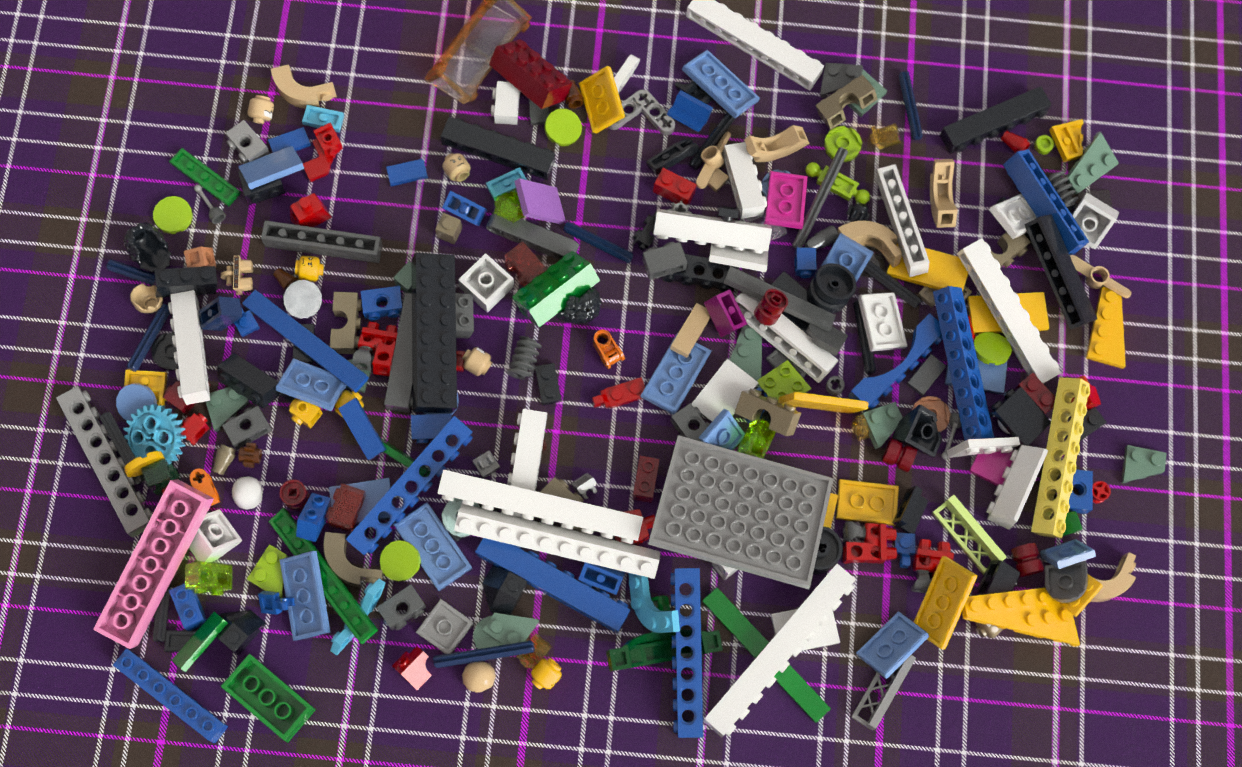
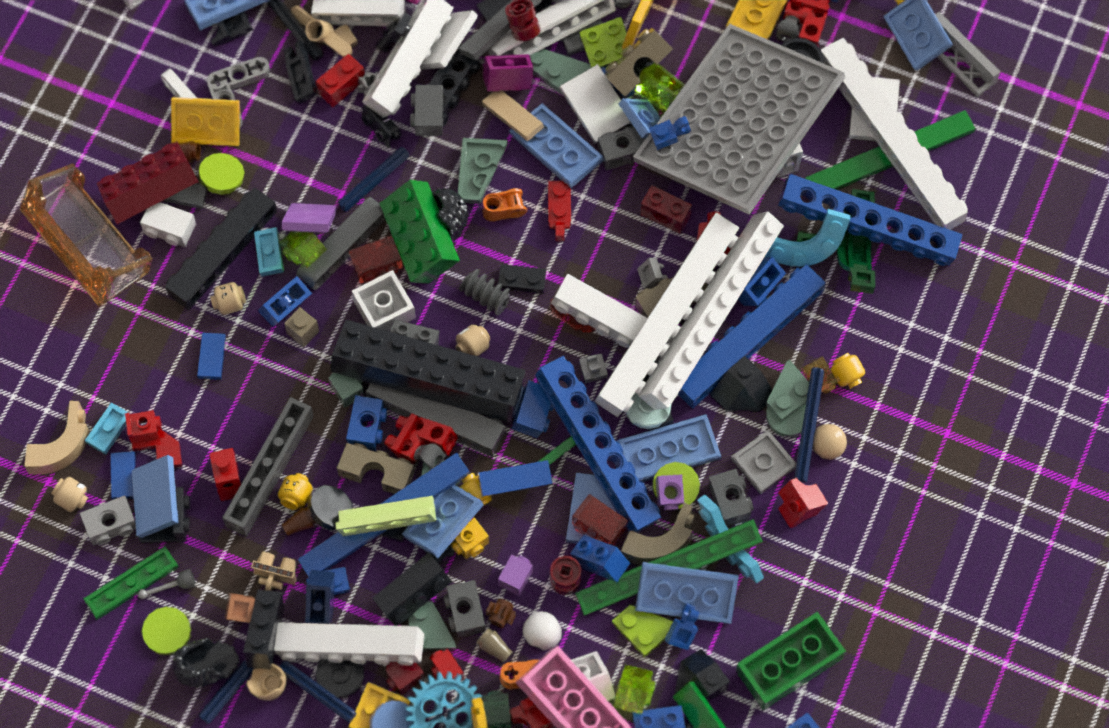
camera: 65 degrees left, 5 degrees down
blue panel [667,90,713,132] -> none
none -> yellowish green fence [336,496,436,536]
none -> sand green wing [458,138,508,204]
none -> medium lavender brick [498,555,533,597]
none -> blue plate [649,116,691,150]
none -> medium lavender brick [656,474,684,510]

